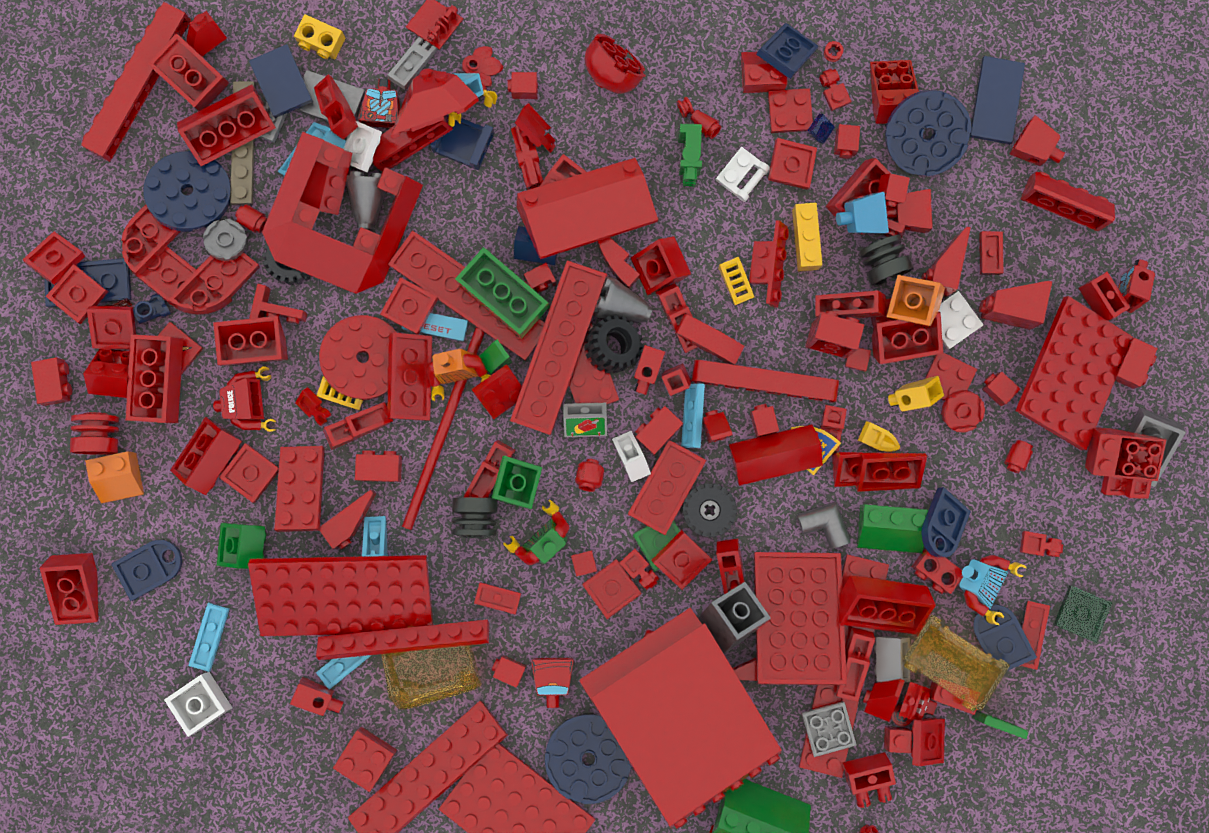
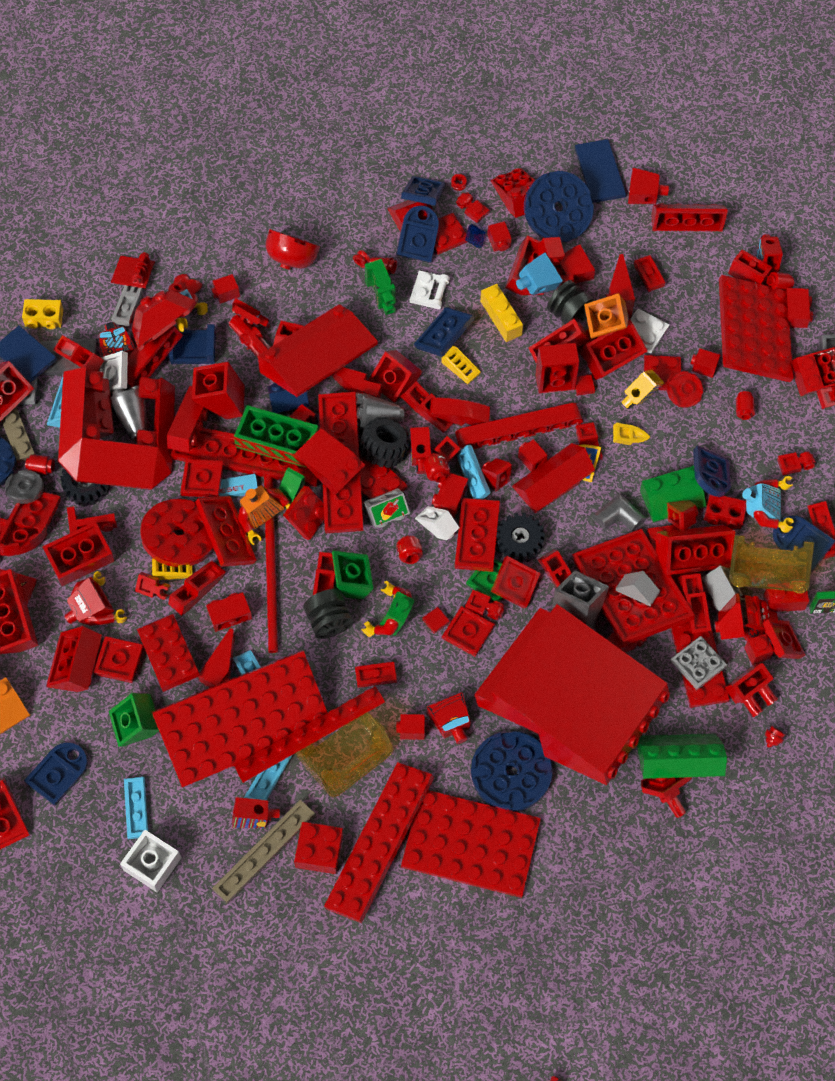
camera: 25 degrees left, 20 degrees down
red bracket [749,221,789,308] -> none
red plate [768,138,817,190] -> none
red slope [832,452,927,492] -> none
red slope [979,281,1052,330] -> none
none -> red brick [167,386,208,453]
none -> red slope [191,362,245,419]
none -> dark tan plate [212,800,315,904]
none -> red slope [294,428,365,495]
none -> dark blue tile [396,206,439,263]
none -> dark blue tile [414,307,474,357]
none -> red head [423,453,450,482]
none -> light grey slope [616,571,660,607]
none -> red slope [667,500,698,530]
none -> red brick [767,272,794,290]

